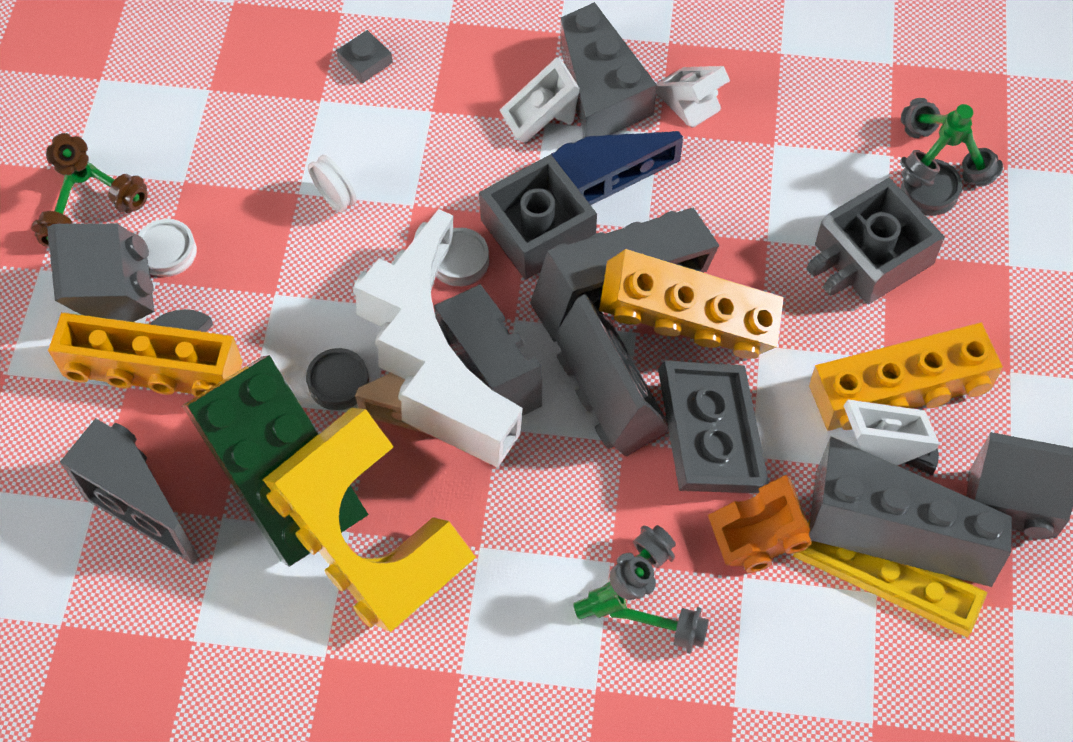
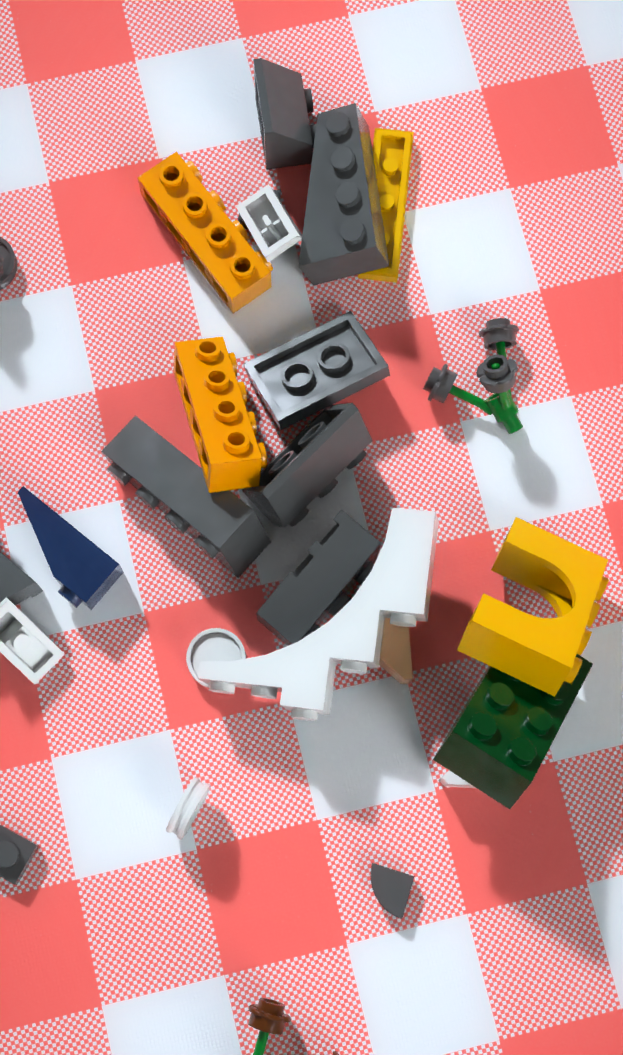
camera: 115 degrees left, 15 degrees up
dark grey slope [47,223,155,322] -> none
light orange brick [48,312,243,397] -> none
dark grey slope [60,418,199,565] -> none
white piece [138,219,197,277] -> none
dark grey piece [306,348,369,410] -> none
dark grey brick [479,154,597,280] -> none
orange cylinder [708,474,812,573] -> none
dark grey hinge [806,177,945,305] -> none

